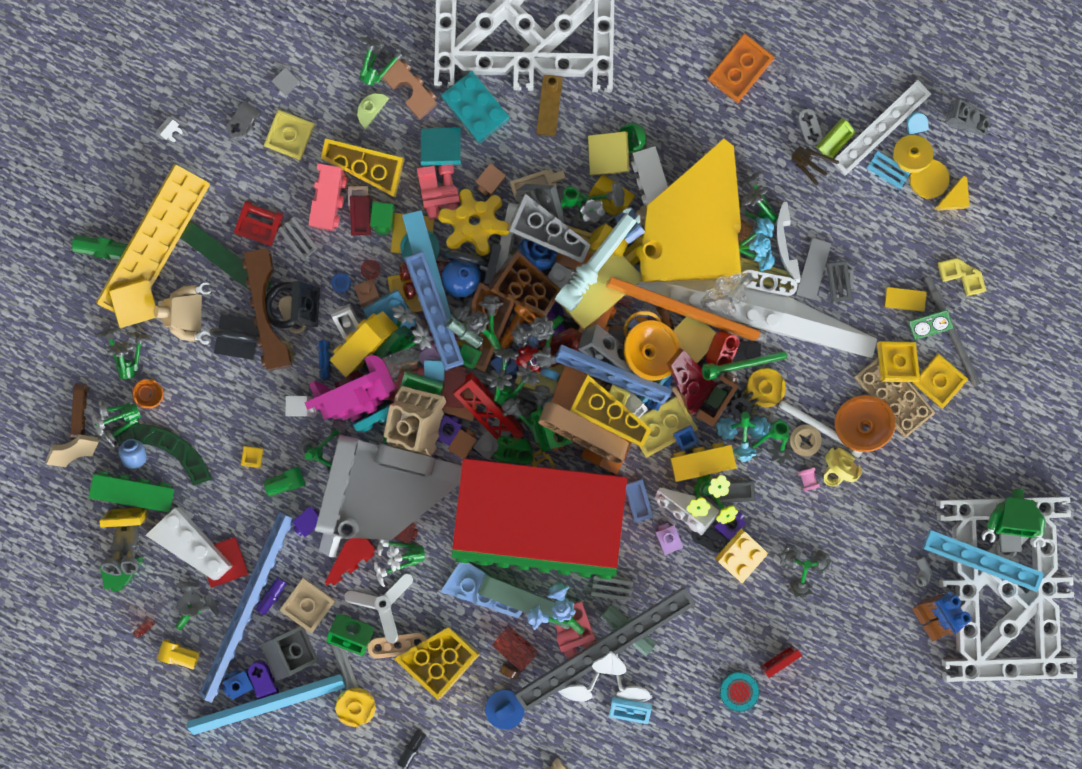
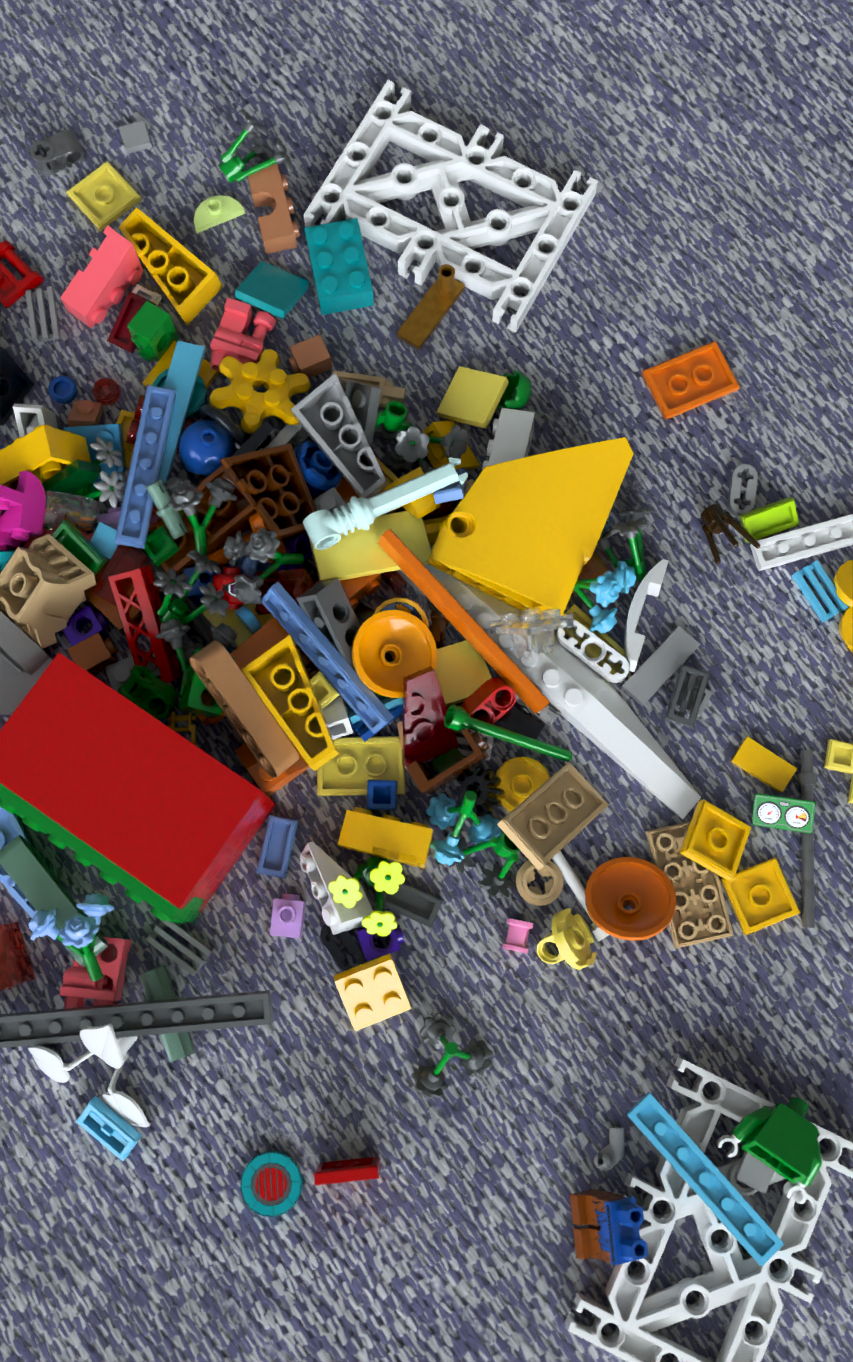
camera: 30 degrees right, 10 degrees down
none -> tan tile [497,762,609,870]

